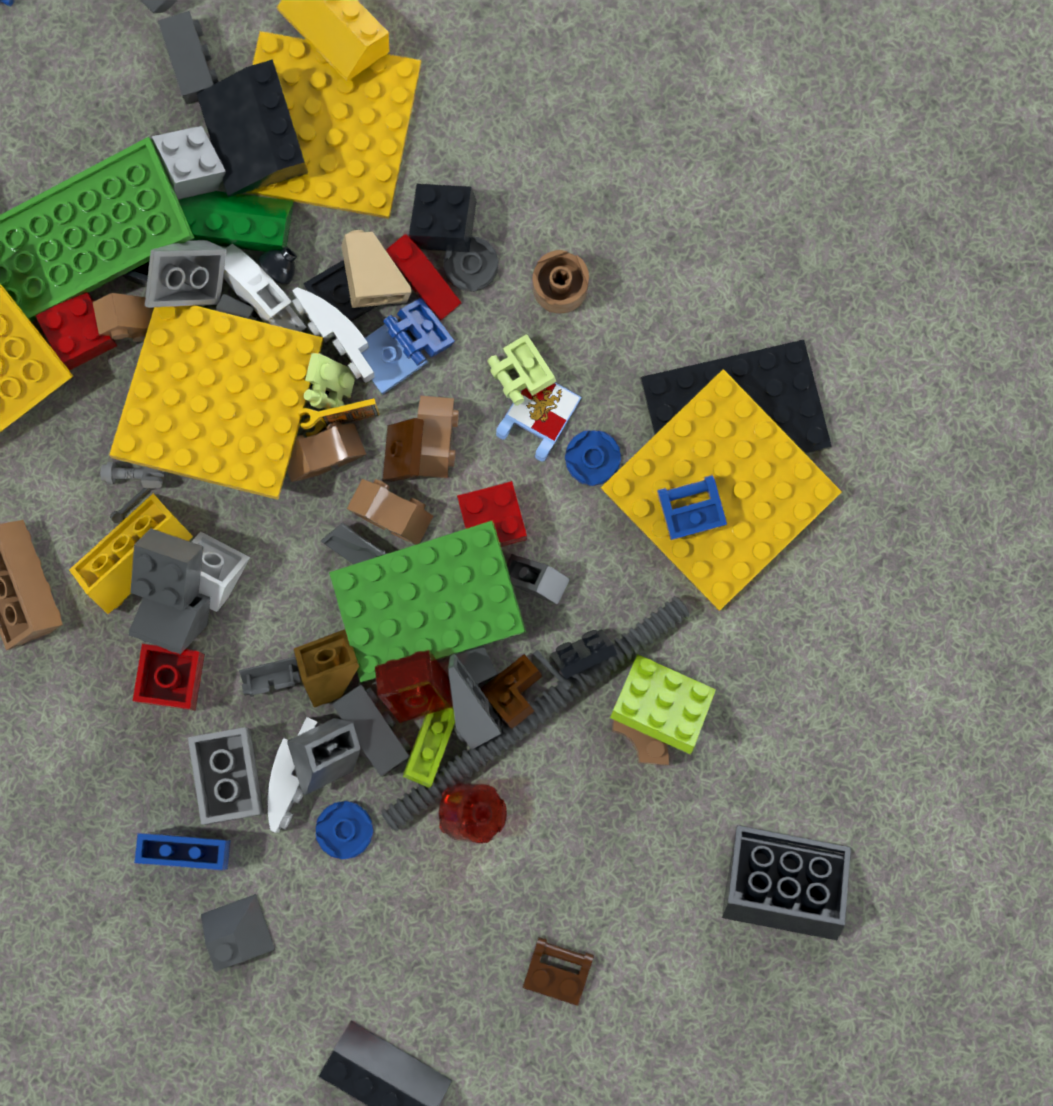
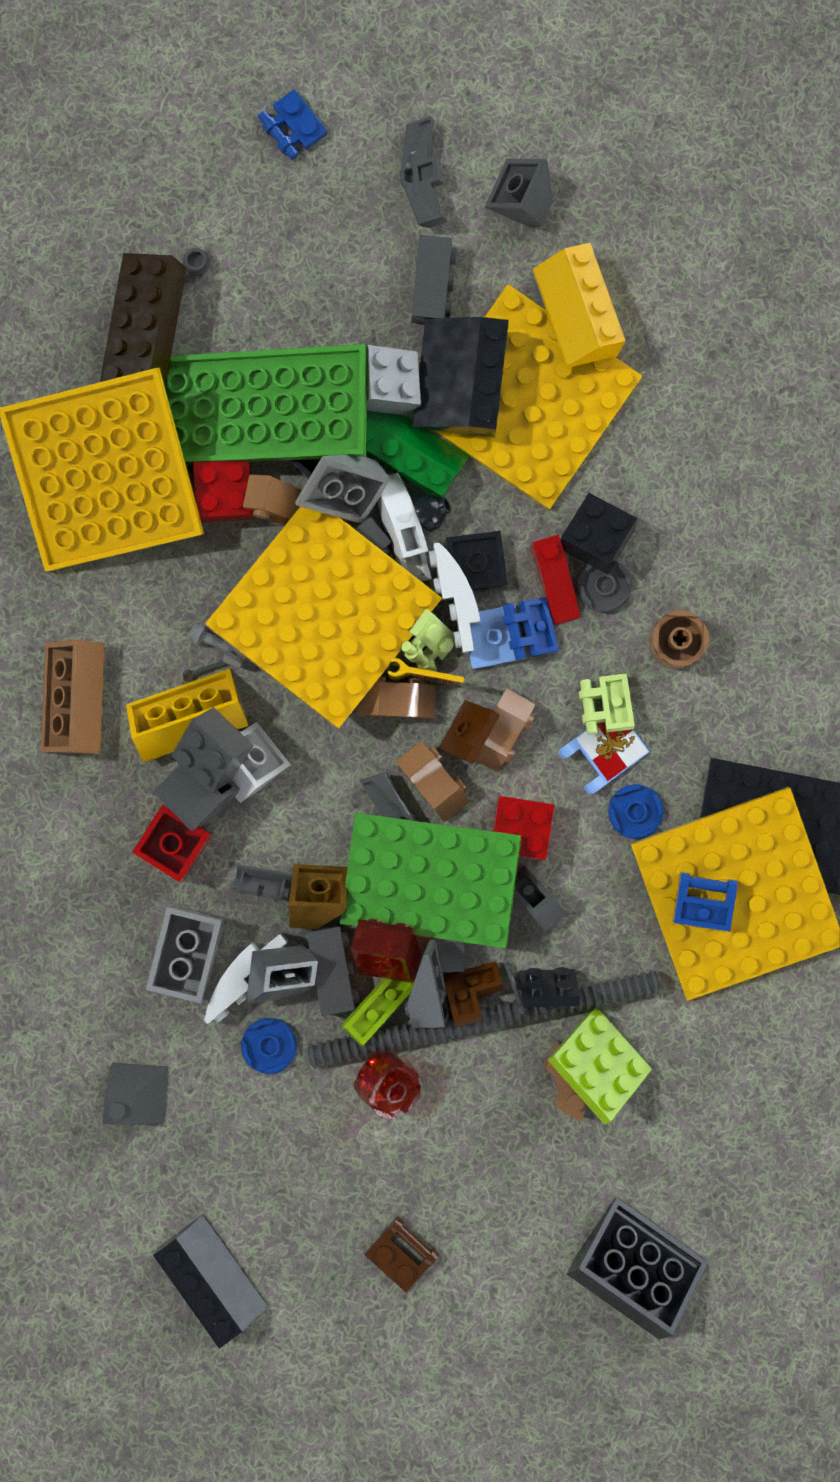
camera: 20 degrees right, 5 degrees up
blue brick [134,833,231,870] -> none
tan slope [341,230,411,308] -> none

